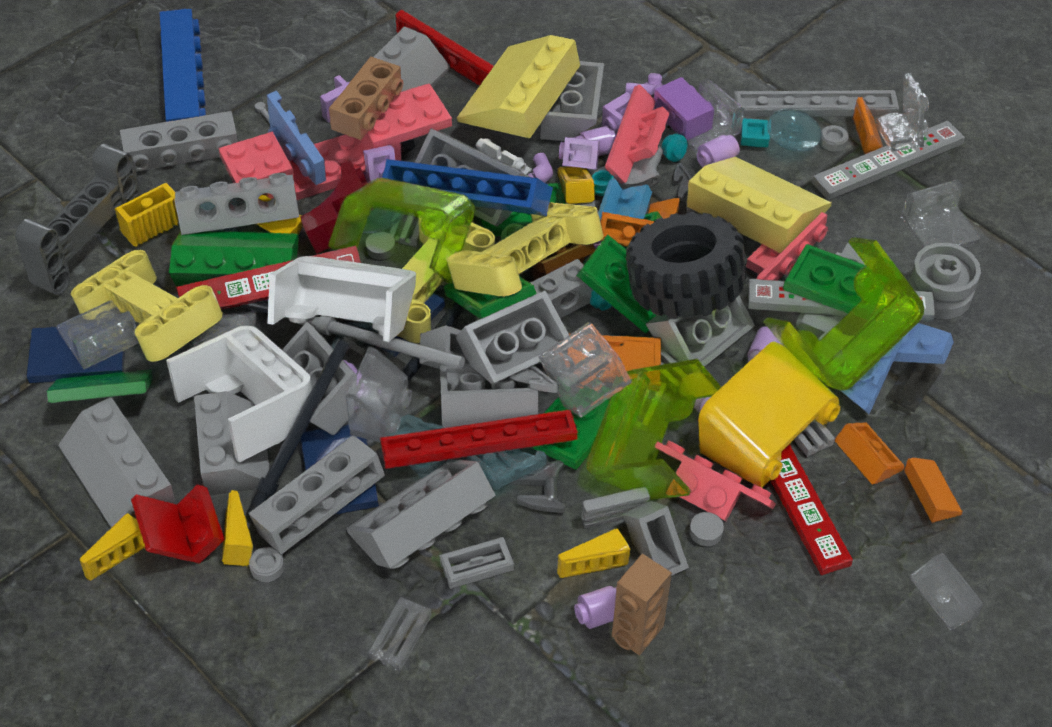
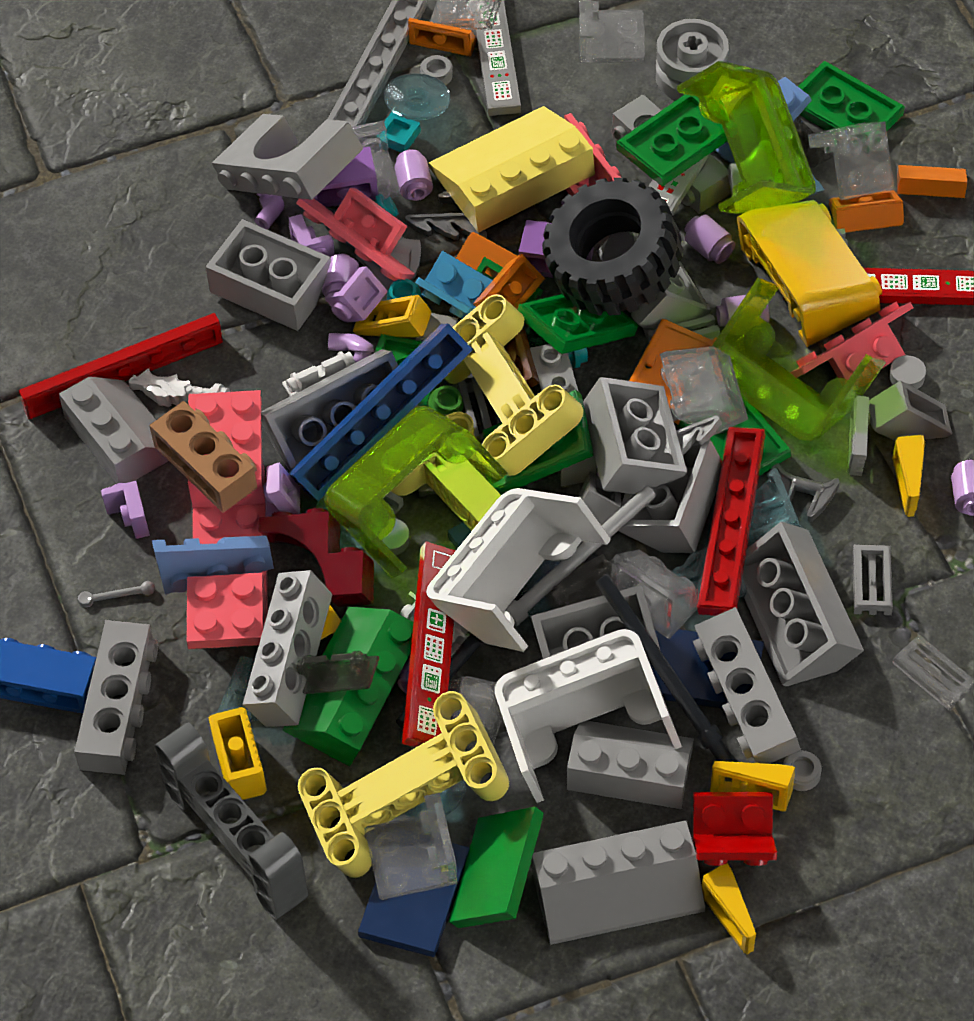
camera: 65 degrees left, 5 degrees up
light yellow slope [457,35,580,138] -> none
none -> white piece [129,368,230,407]
none -> light grey arch [212,114,364,200]
none -> clear smoke hinge [296,651,380,694]
none -> green tile [798,60,905,153]
none -> clear bracket [808,121,894,200]

